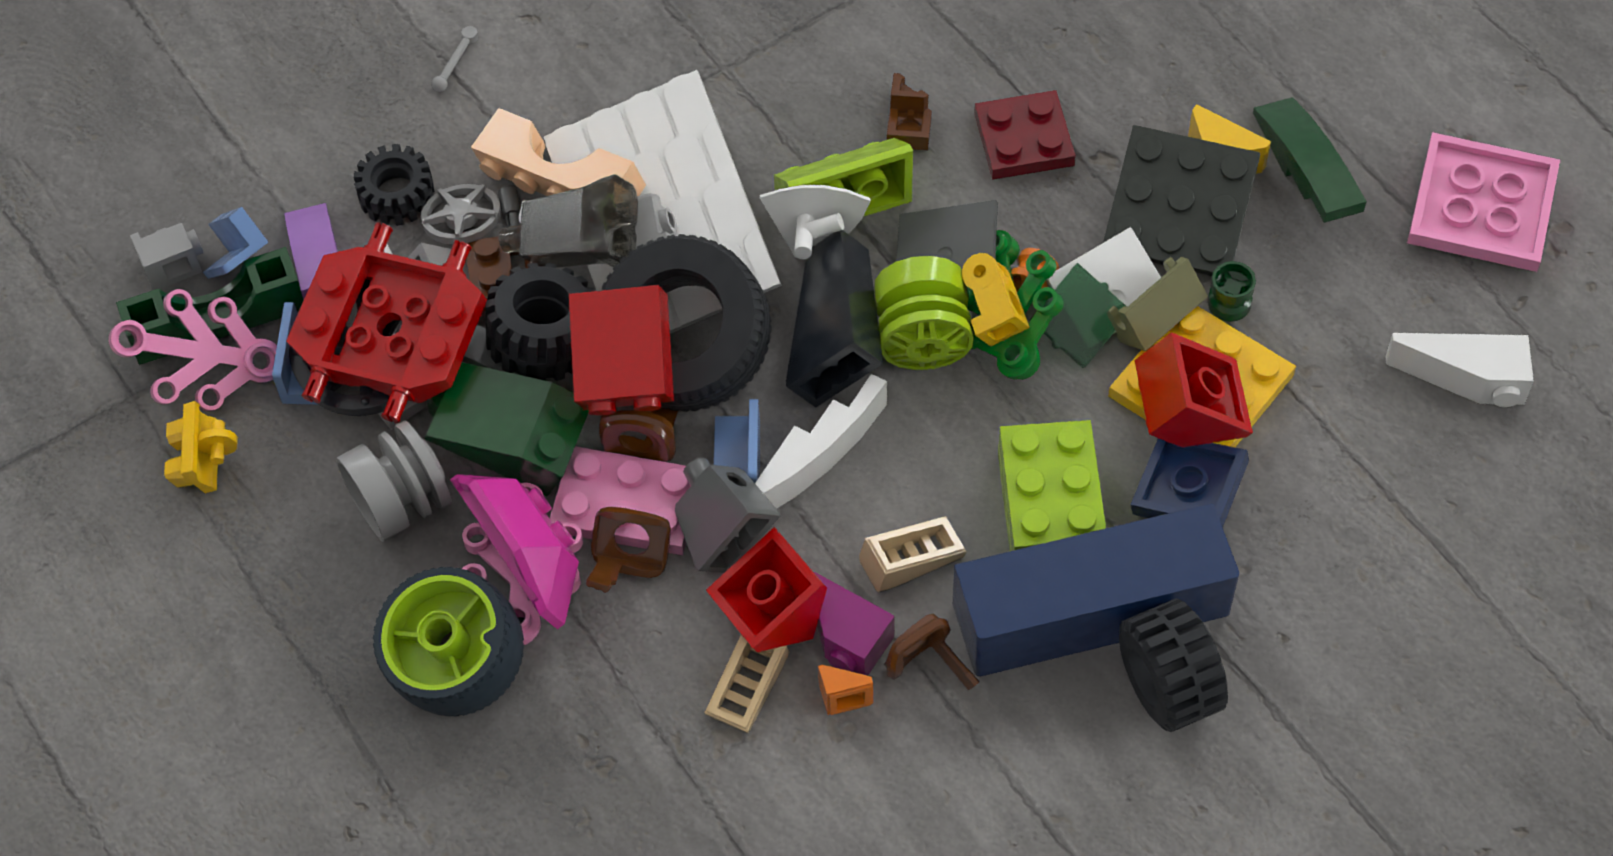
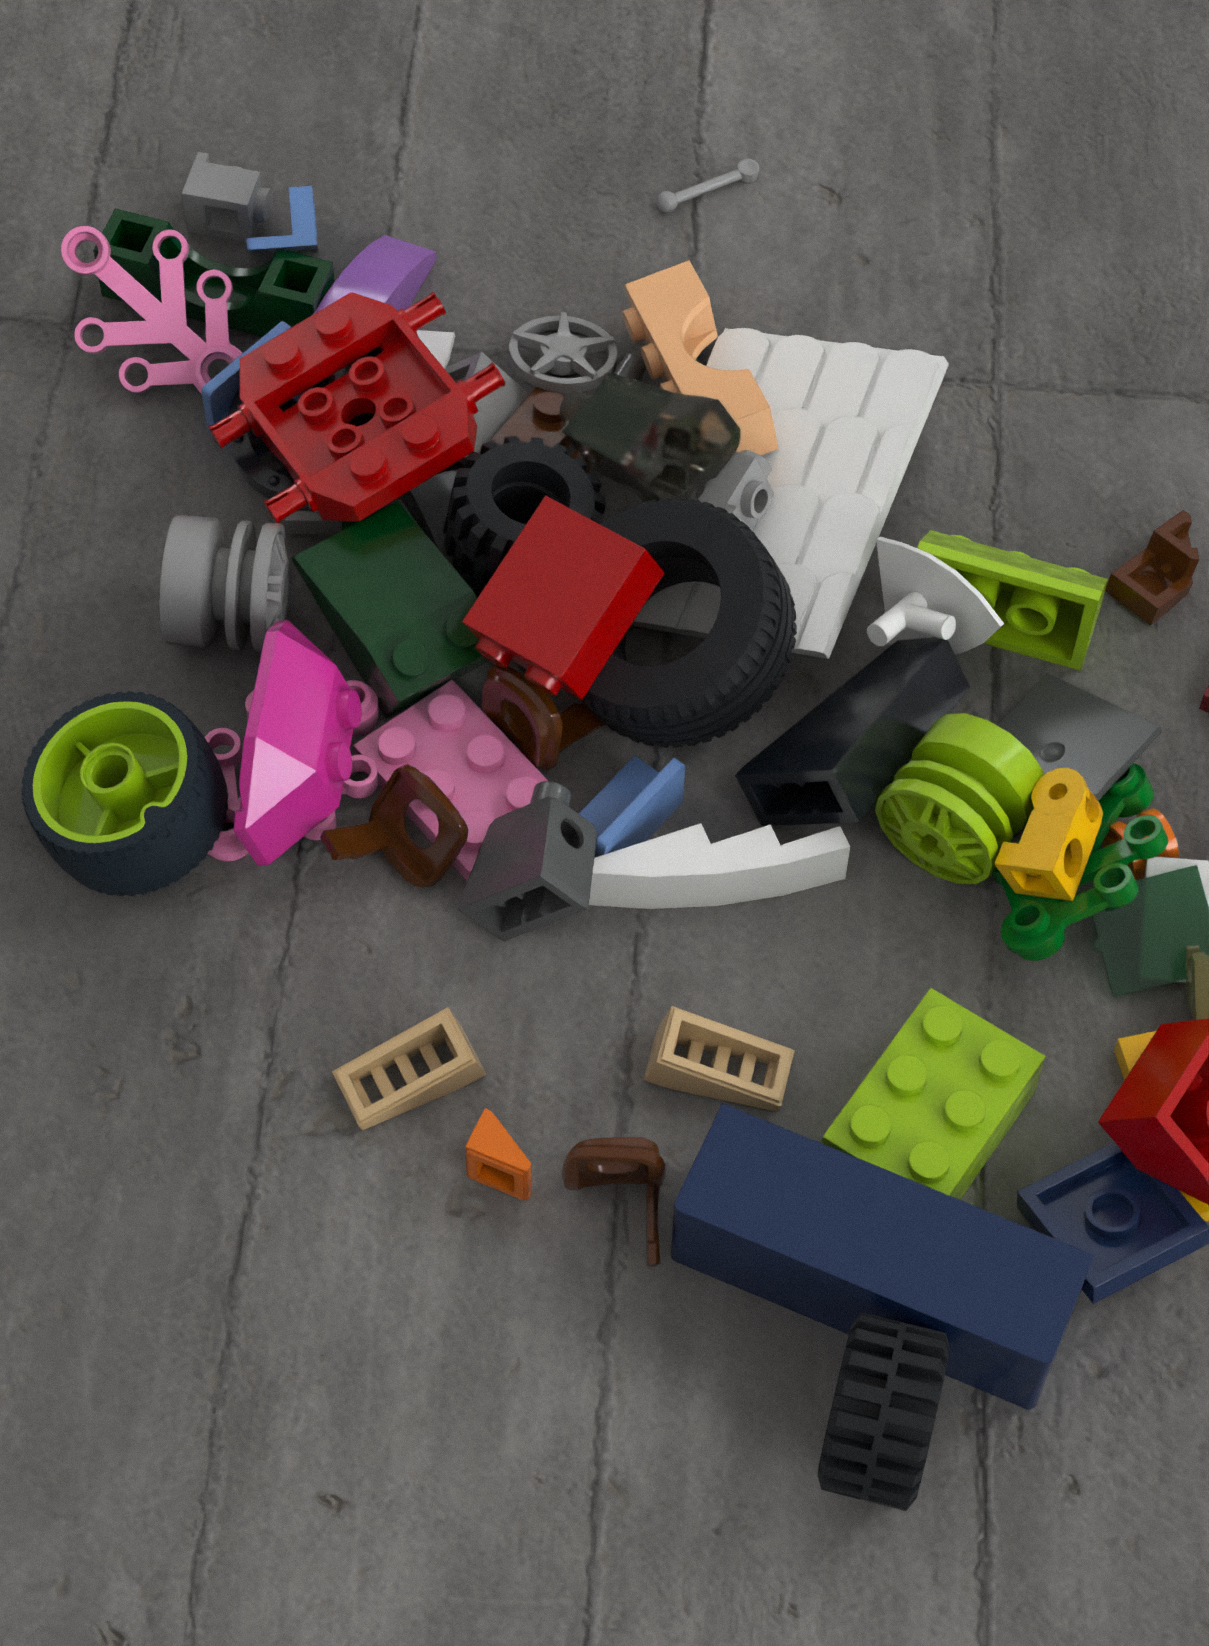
camera: 35 degrees right, 0 degrees up
yellow hips [164,401,238,494] -> none
black tyre [353,144,435,226] -> none
red slope [706,527,827,652] -> none
magenta slope [814,572,895,676] -> none

